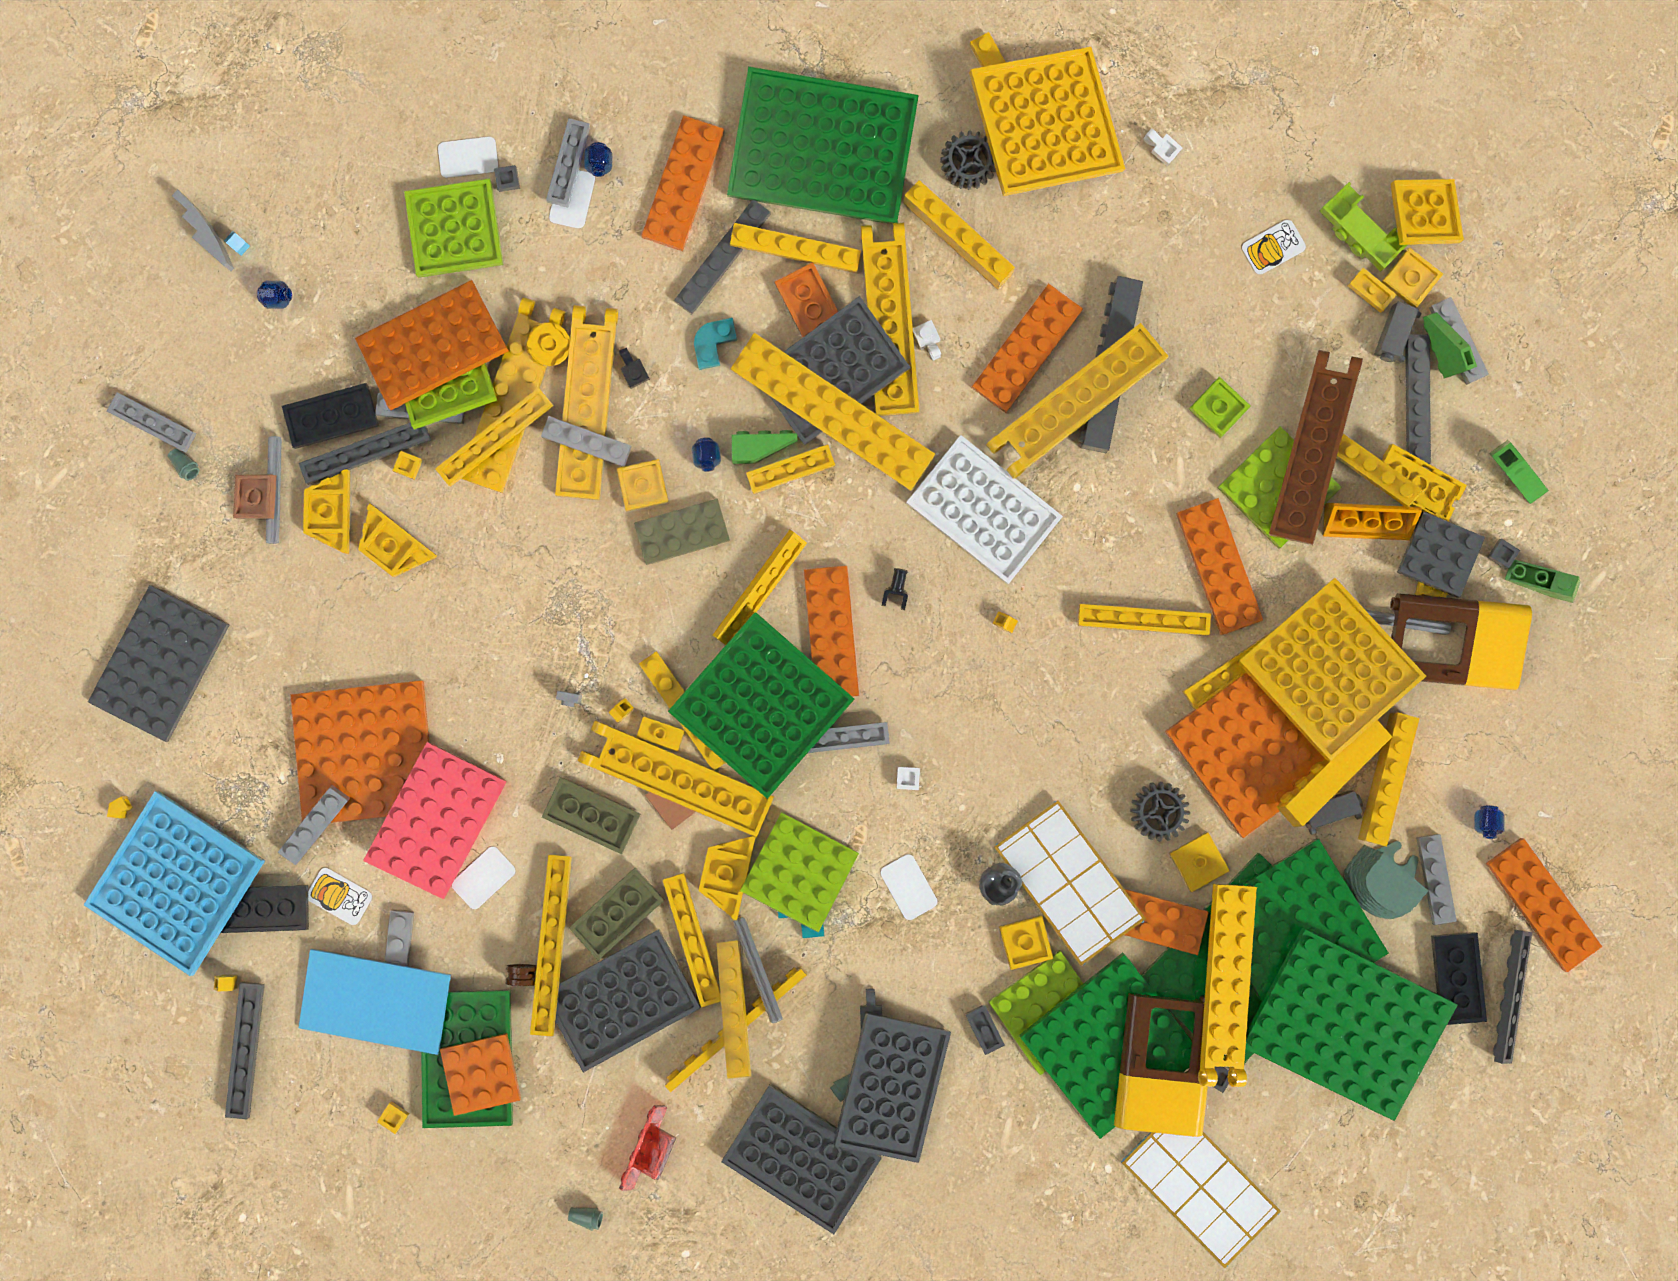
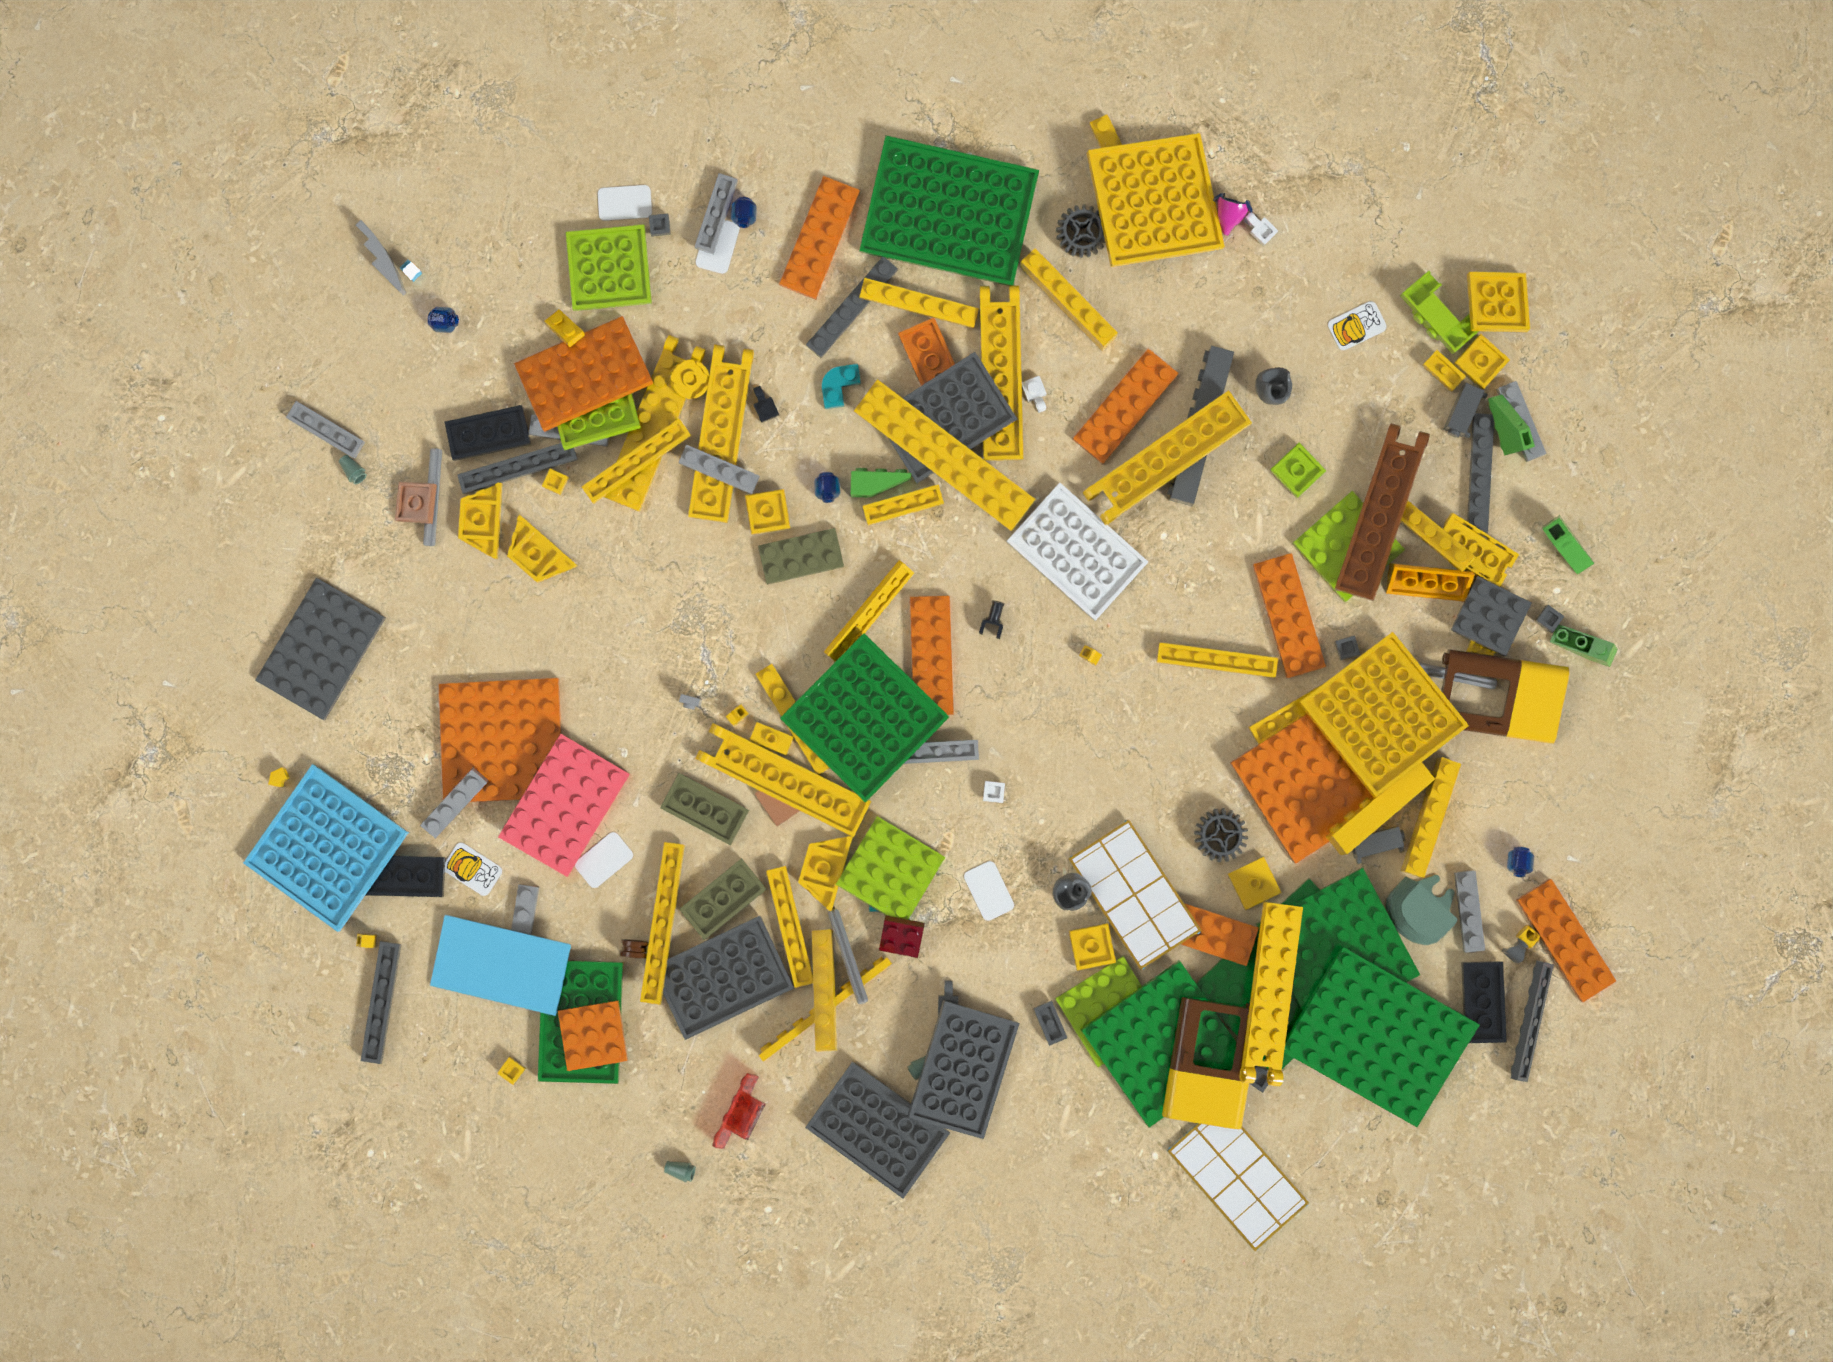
camera: 10 degrees right, 0 degrees up
none -> yellow plate [544,309,585,347]
none -> dark red plate [879,915,925,958]
none -> dark pink hat [1213,193,1253,236]
none -> dark grey piece [1255,367,1292,405]
none -> dark grey plate [1334,635,1360,660]
none -> leg [1502,925,1540,964]

